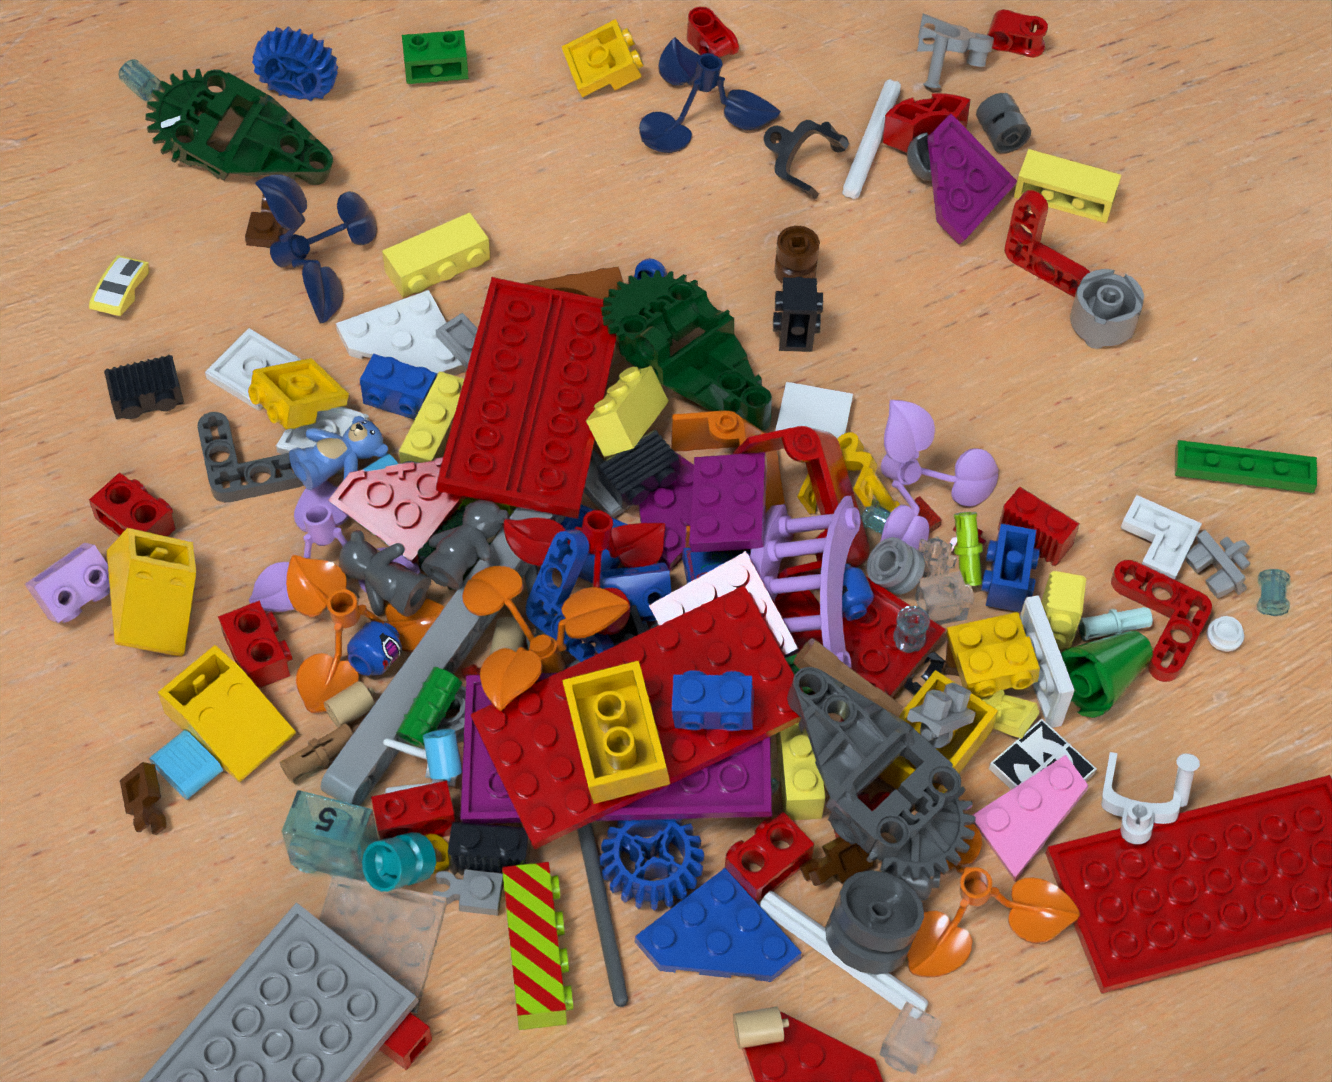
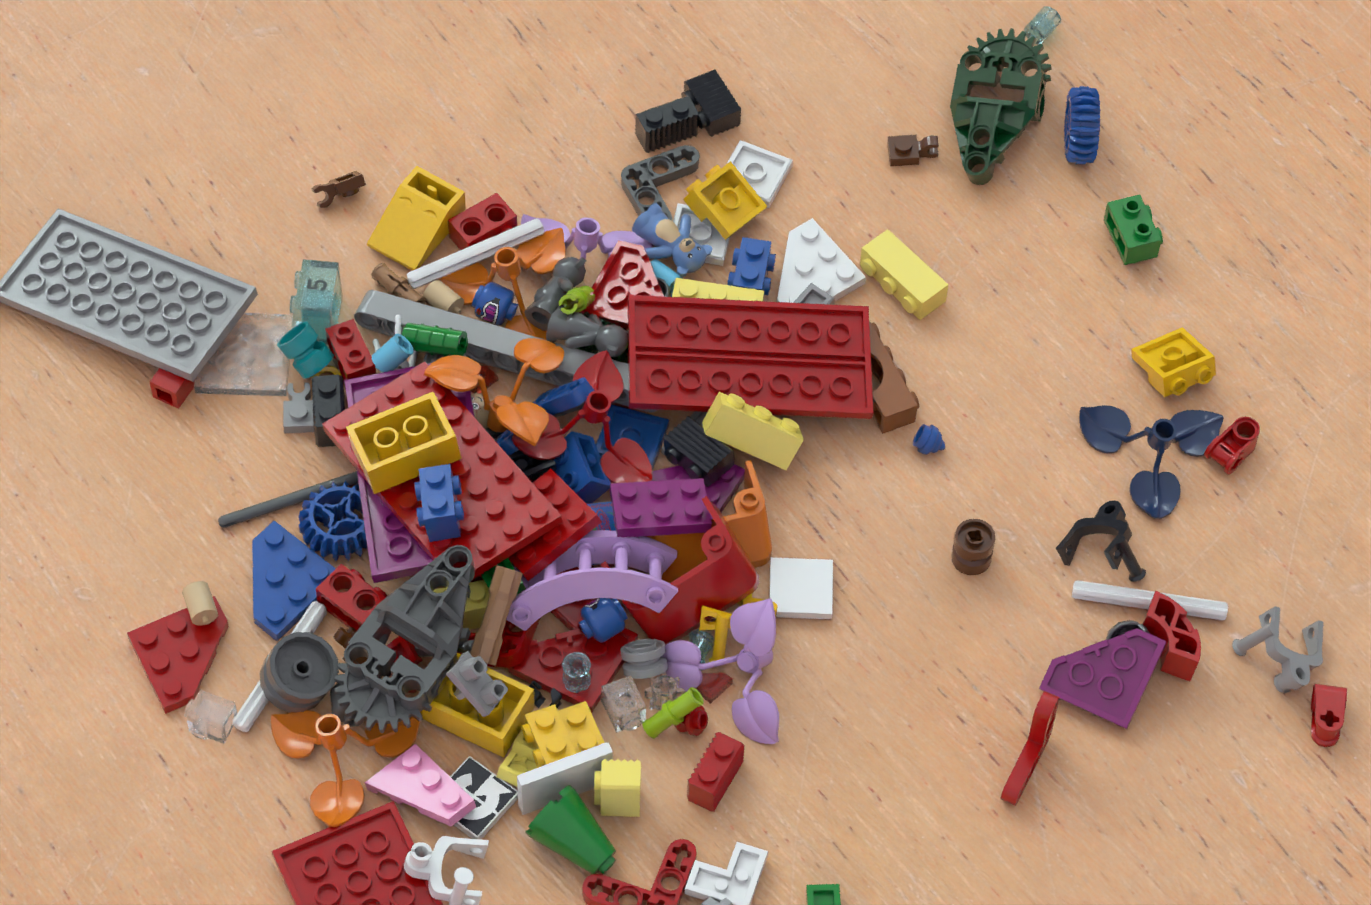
camera: 80 degrees right, 0 degrees up
lavender brick [25,543,110,623] -> none
slope [89,255,149,316] -> none
red brick [89,472,176,537] -> none
yellow slope [107,528,196,657] -> none
medium azure piece [149,730,223,800] -> none
dark blue plant [255,175,377,324] -> none
tan piece [489,617,526,655] -> none
brick [502,862,573,1030] -> none
dark green connector [601,270,772,431] -> none
black brick [773,277,823,352] -> none
dark grey wheel [976,93,1032,153] -> none
blue brick [981,524,1040,612] -> none
light yellow brick [1014,149,1121,223] -> none
light grey brick [1070,269,1144,349] -> none
light aqua axle [1078,607,1153,641] -> none
none -> white axle [407,218,544,289]
none -> lime pin [559,286,595,314]
none -> black brick [635,96,698,153]

